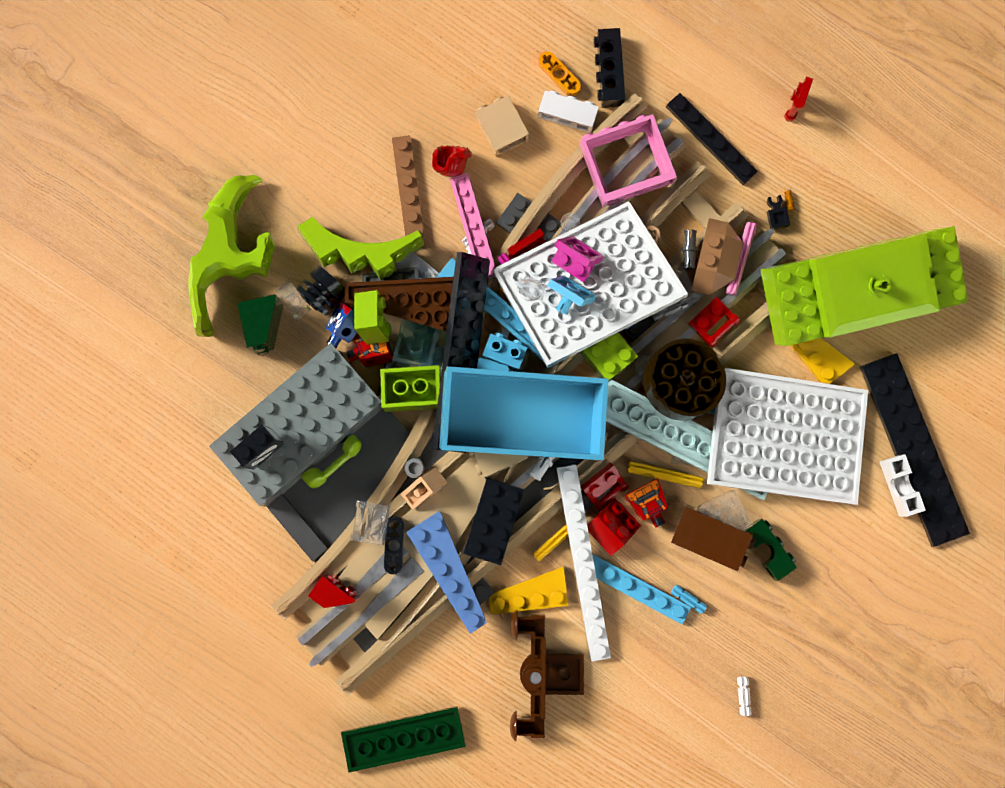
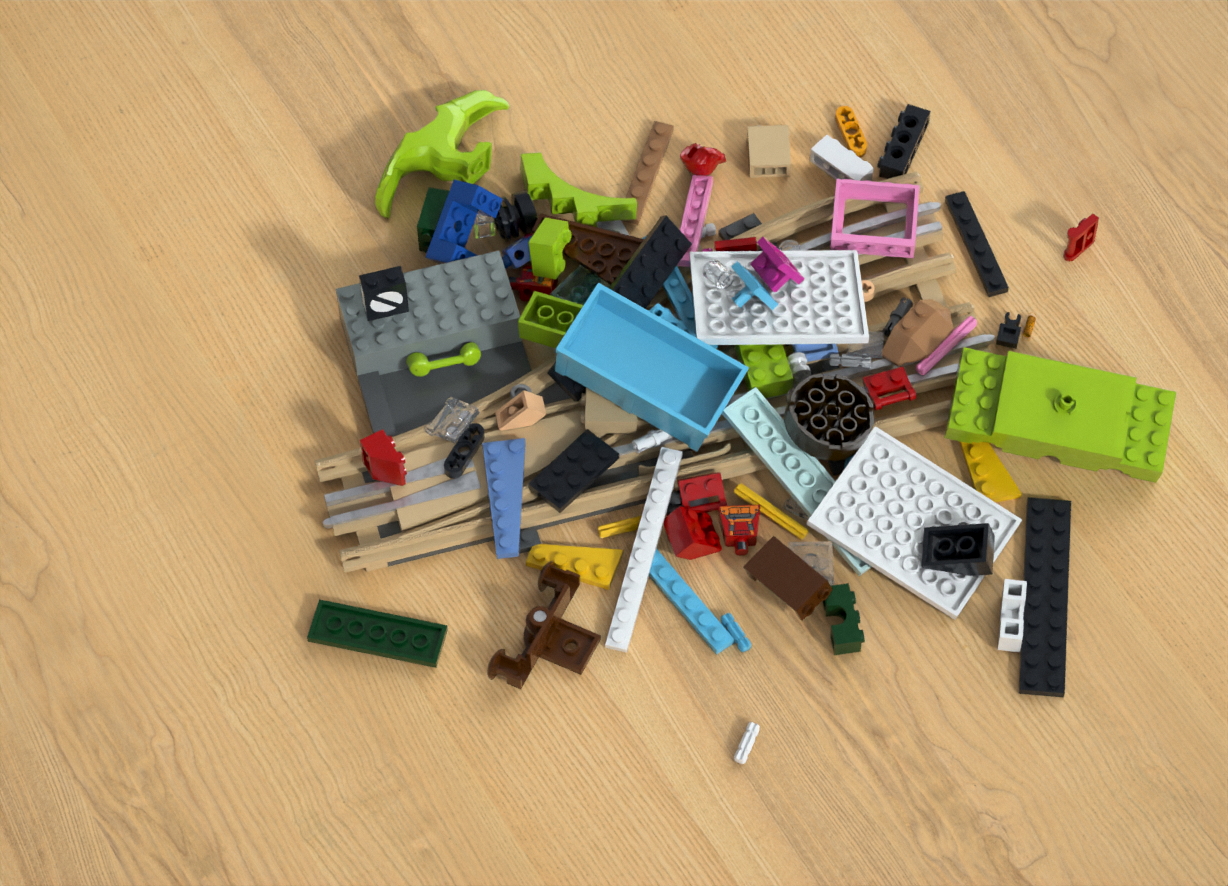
camera: 25 degrees right, 25 degrees down
none -> blue plate [425,180,502,264]
none -> white wheel [787,352,811,382]
none -> black slope [921,523,995,576]

